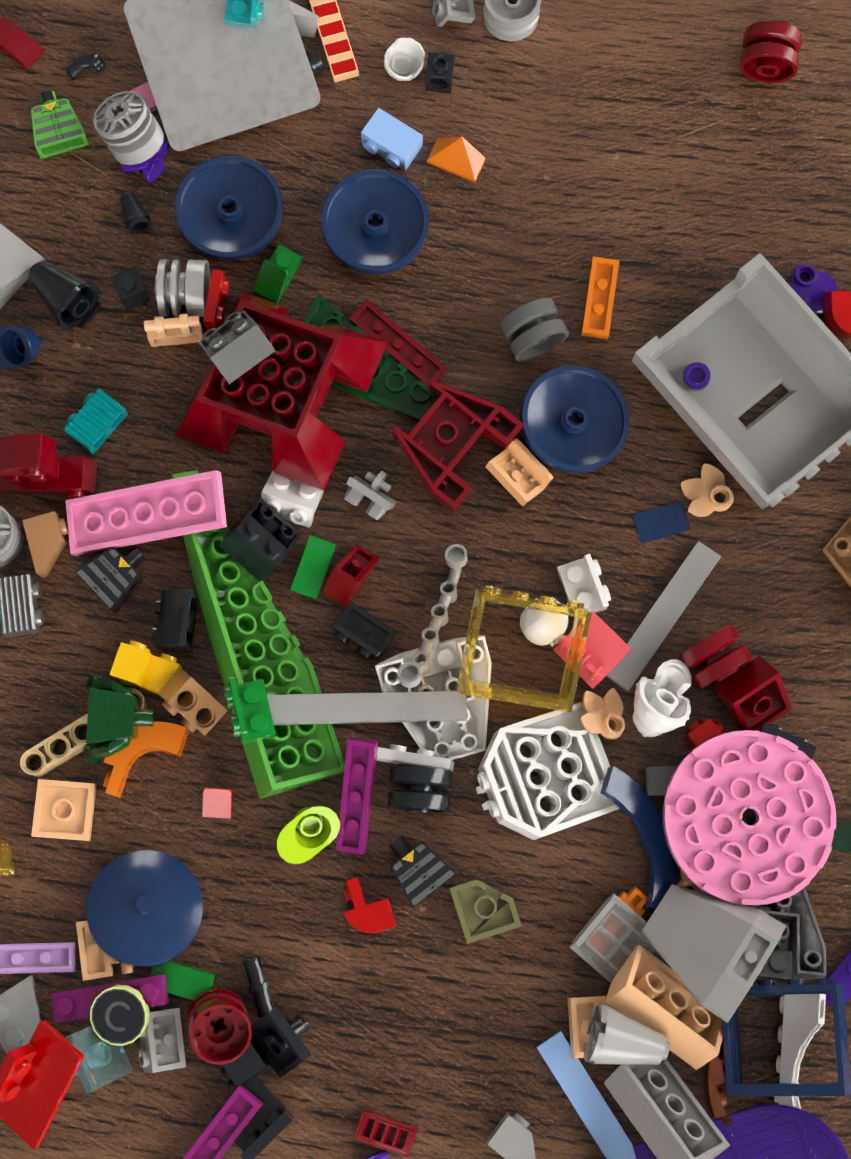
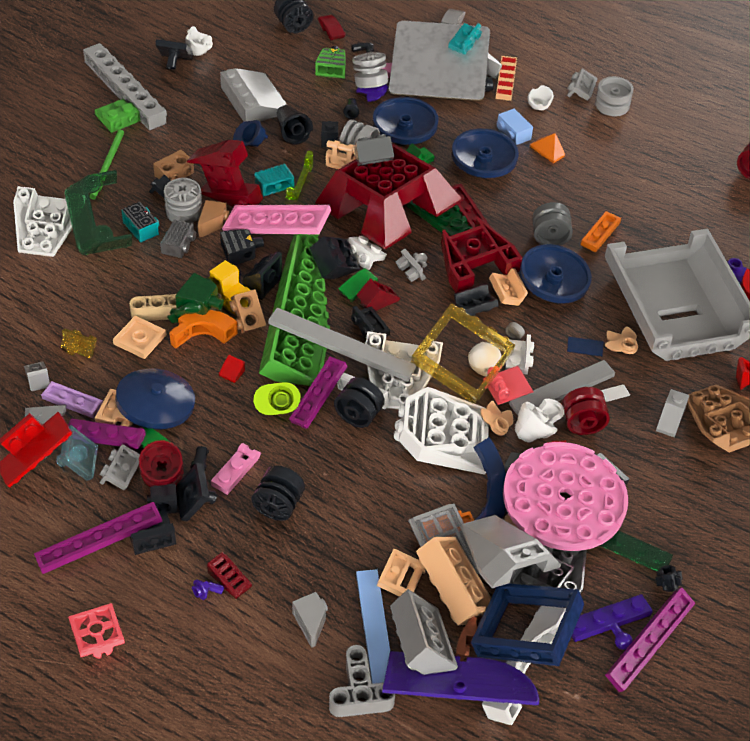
camera: 25 degrees right, 30 degrees down
black tile [90,985,150,1046] -> none
green bracket [224,676,276,744] -> none
red brick [343,877,397,933] -> none
torso [389,835,456,908] -> none
light grey bar [398,544,468,688] -> none
black brick [425,52,455,93] -> none
olive plate [449,879,522,944] -> none
light grey cone [584,1004,670,1065] -> none
dark purple tile [683,362,711,391] -> none
dark red slope [714,655,792,731] -> none
none -> bright pink plate [211,443,261,495]
none -> black wheel [251,465,305,521]
none -> clear neon green hinge [286,151,313,200]
none -> black bracket [454,284,498,317]
none -> light grey tile [505,322,525,340]
none -> white sticker [601,385,630,402]
none -> light grey slope [656,389,690,437]

